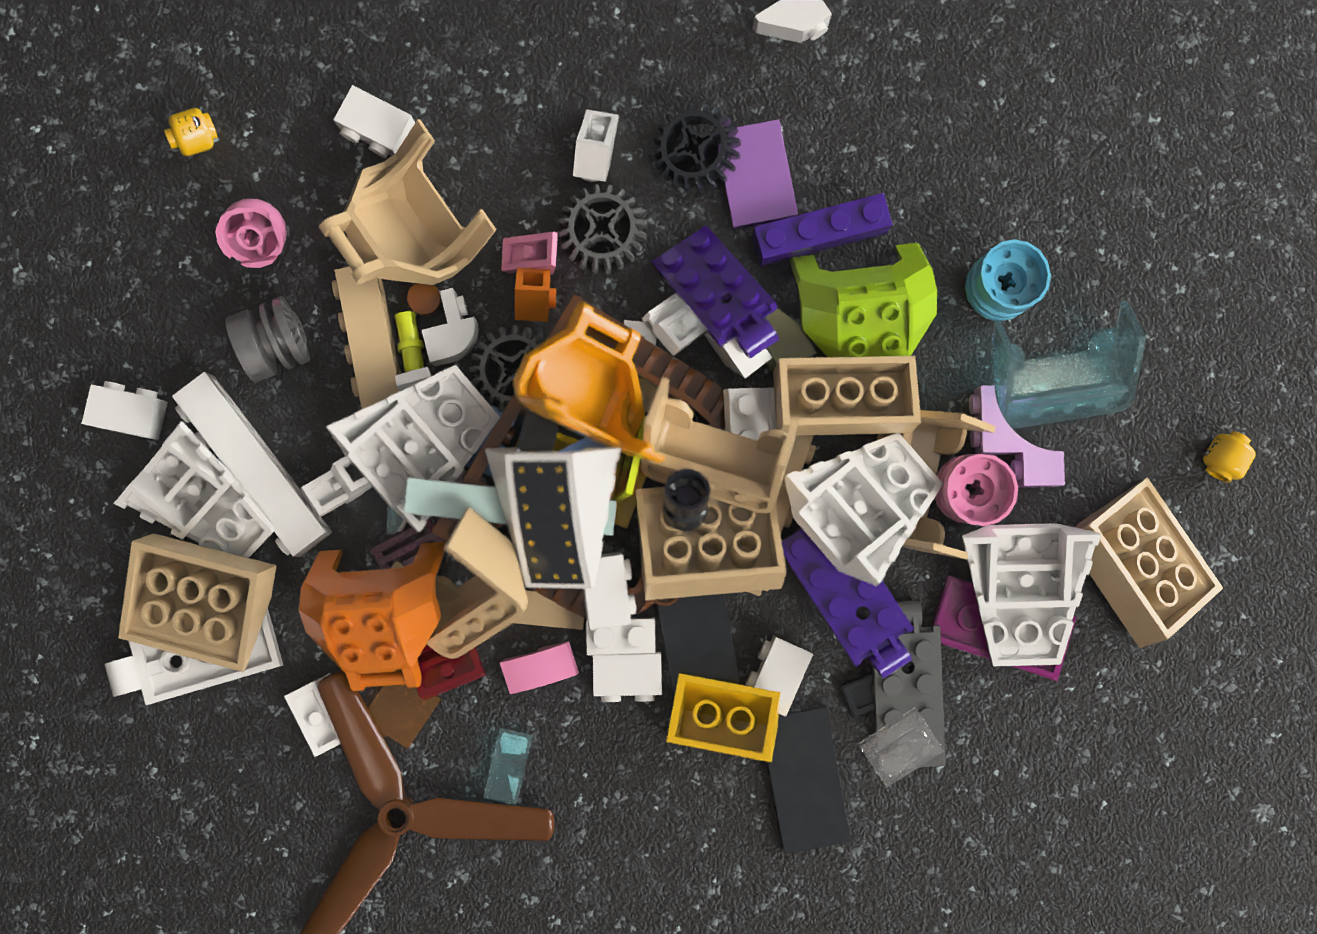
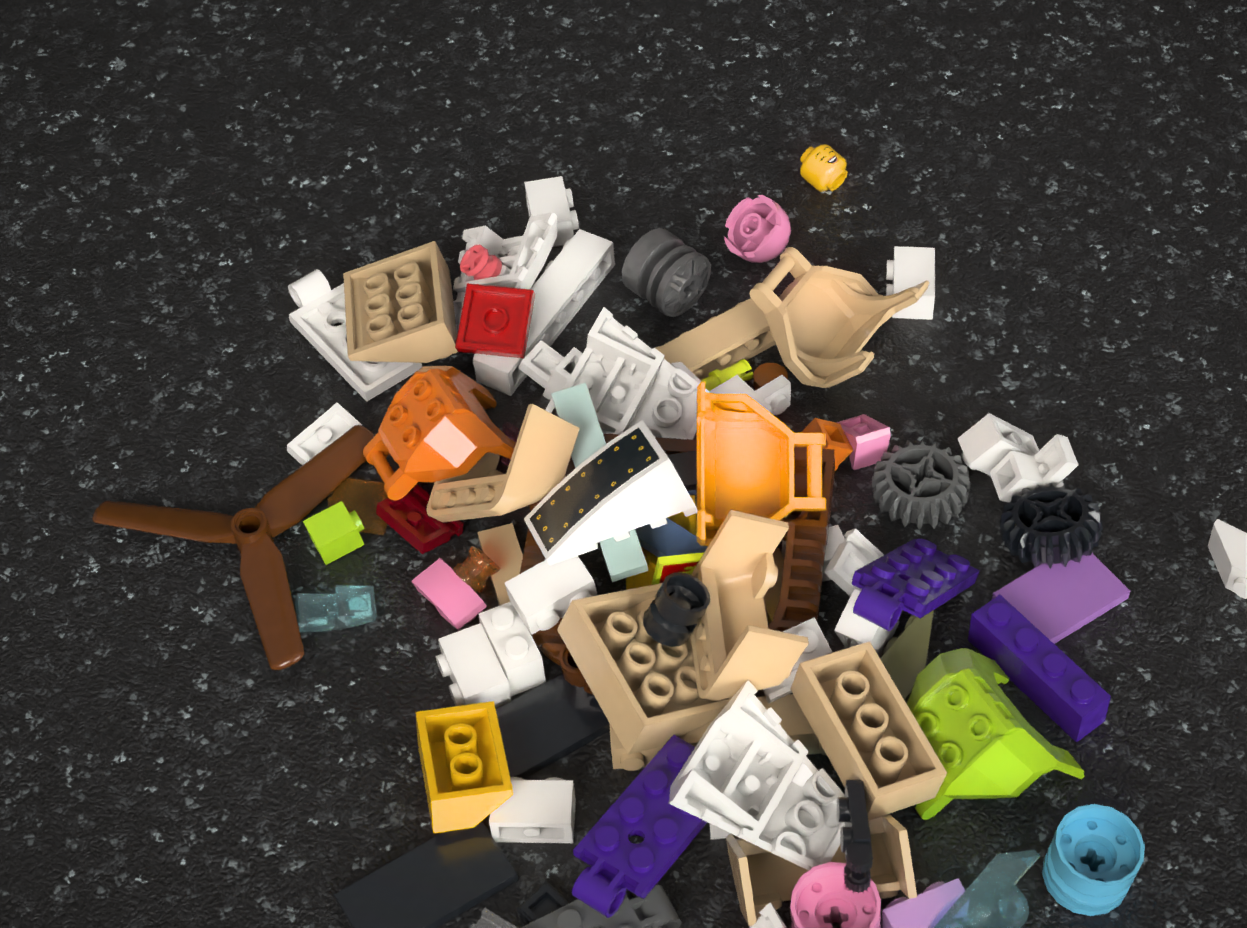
camera: 75 degrees right, 35 degrees down
none -> lime brick [303,501,365,565]
none -> clear orange wheel [453,546,500,592]
none -> red tile [455,283,535,359]
none -> coral wheel [460,244,502,280]
none -> black hinge [837,780,873,893]
none -> white brick [990,434,1078,503]

